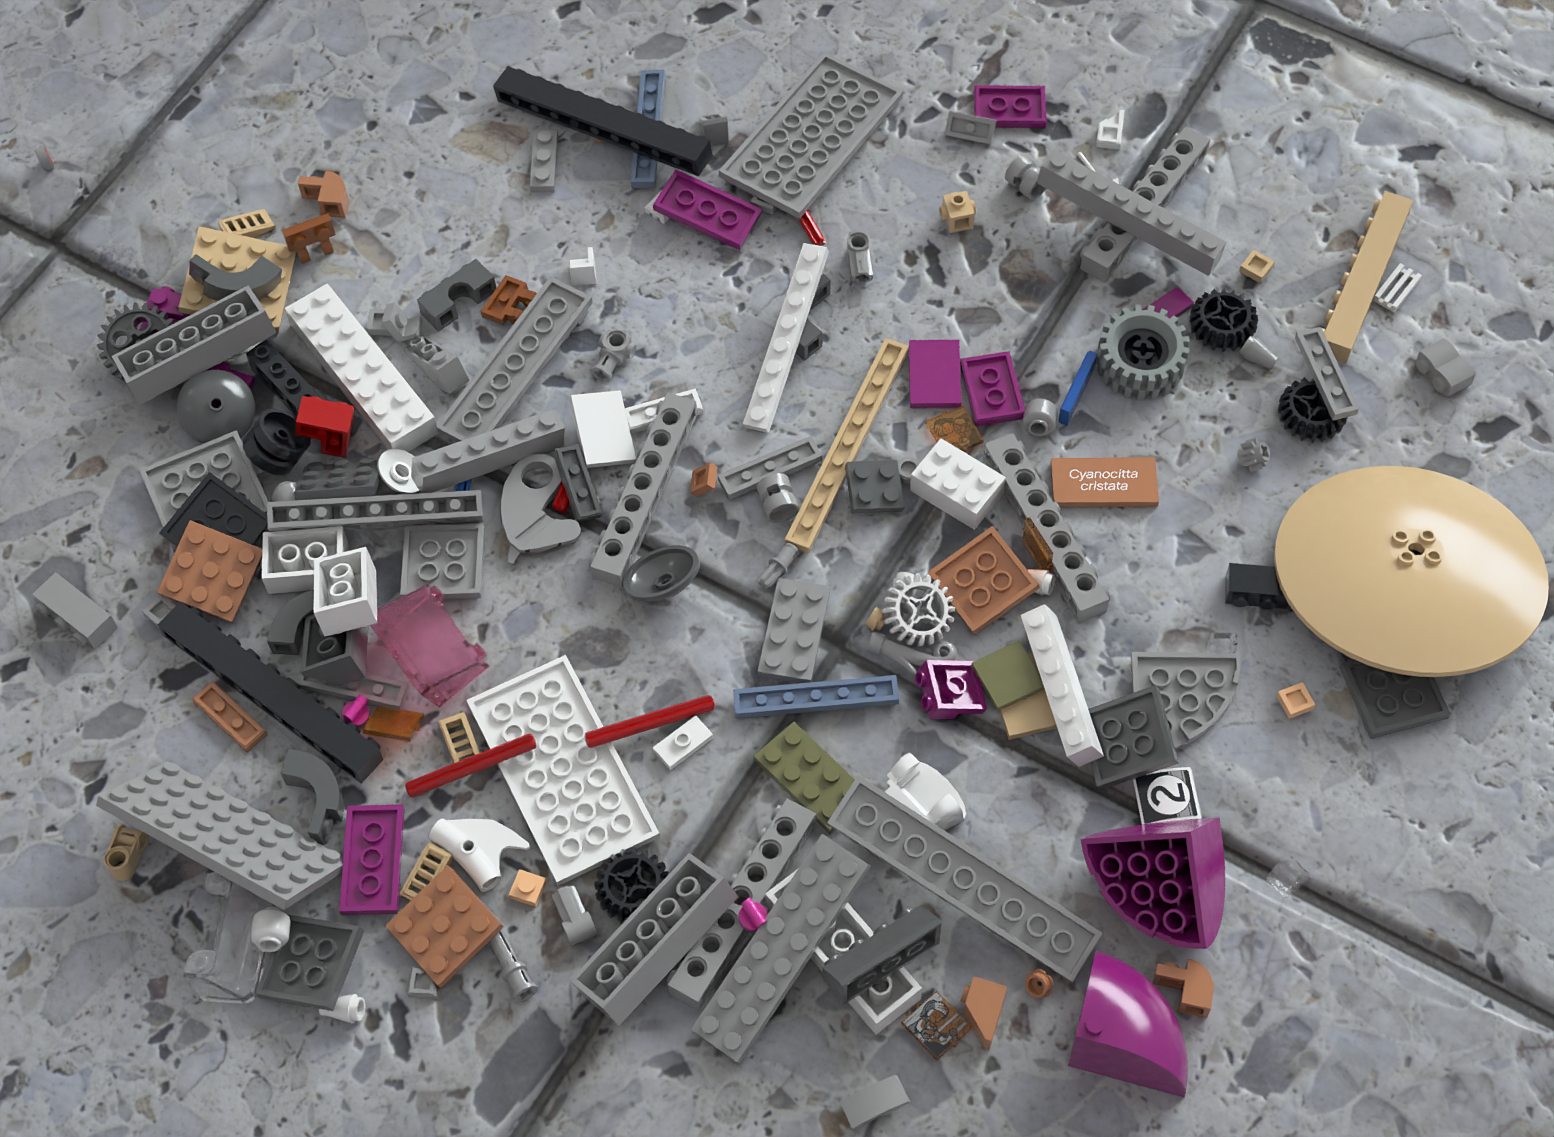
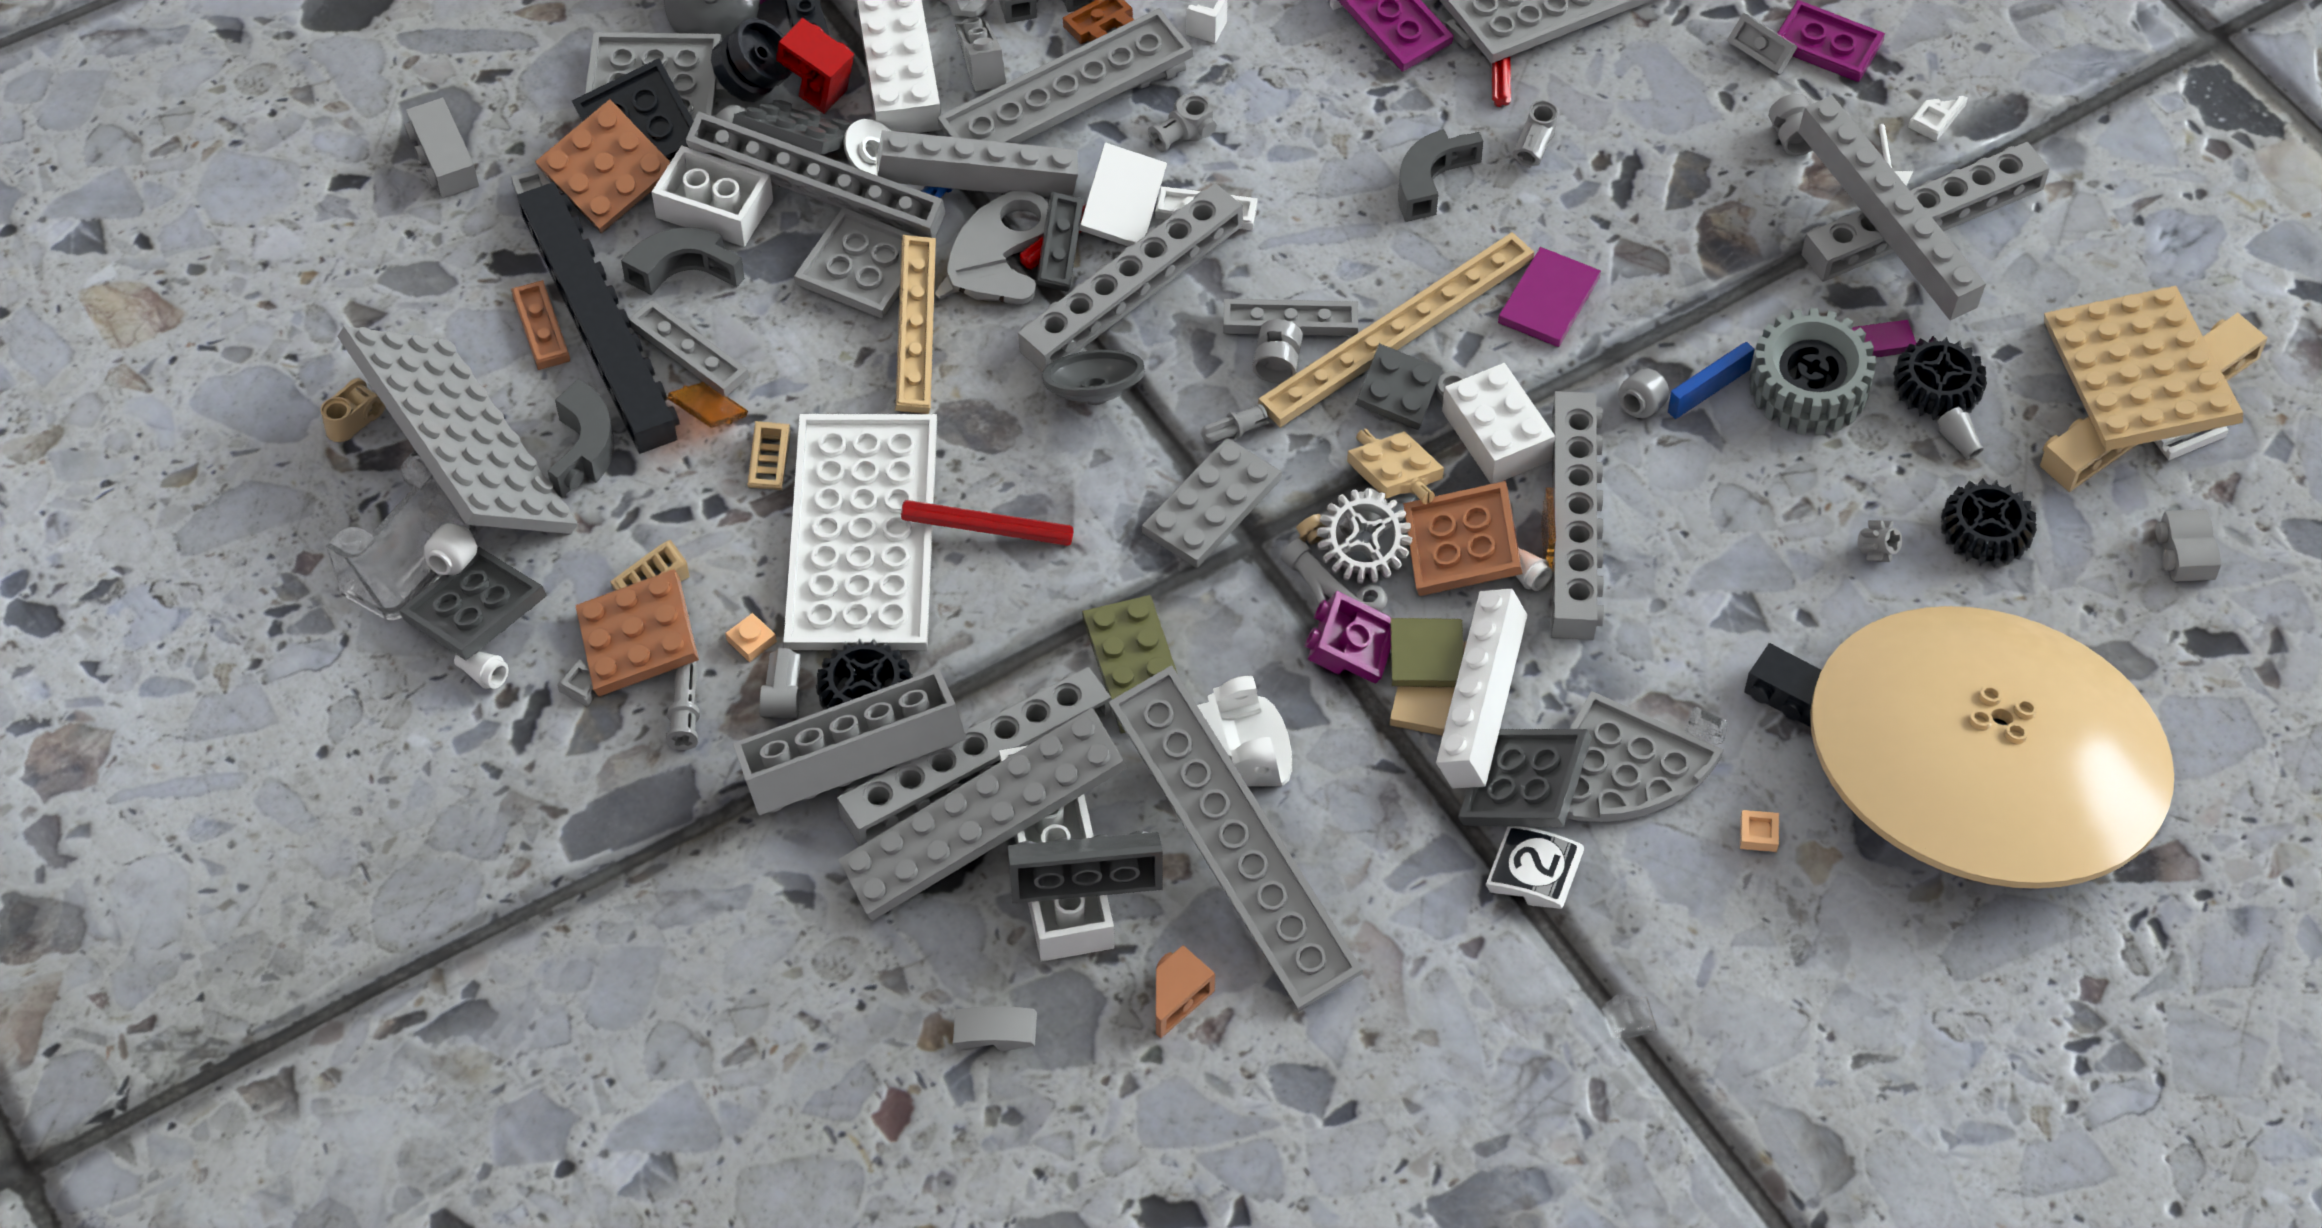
camera: 25 degrees right, 5 degrees down
dark grey slope [300,615,369,686] -> none
white brick [314,547,377,636] -> none
magenta plate [339,804,405,915] -> none
dark pink plate [342,695,370,727] -> none
clear pink windscreen [370,584,490,708] -> none
red axle [405,733,537,797] -> none
white pin [429,818,530,892] -> none
white plate [653,715,713,771] -> none
nougat plate [690,462,717,497] -> none
sand blue plate [733,675,899,719] -> none
dark pink plate [738,898,768,931] -> none
white plate [743,243,829,433] -> none
piece [901,991,972,1060] -> none
clear orange piece [926,406,983,452] -> none
tan brick [939,191,976,233] -> none
magenta tile [960,351,1025,427] -> none
nougat plate [1025,969,1053,998] -> none
nougat tile [1051,457,1159,507] -> none
magenta brick [1068,950,1188,1098] -> none
magenta brick [1080,817,1225,949] -> none
nougat brick [1152,959,1214,1018] -> none
tan plate [1239,250,1275,284] -> none
light grey plate [1295,327,1359,420] -> none
dark grey plate [1340,659,1450,739] -> none
none -> tan tile [895,235,936,414]
none -> tan plate [1347,429,1444,504]
none -> tan plate [2044,286,2243,451]

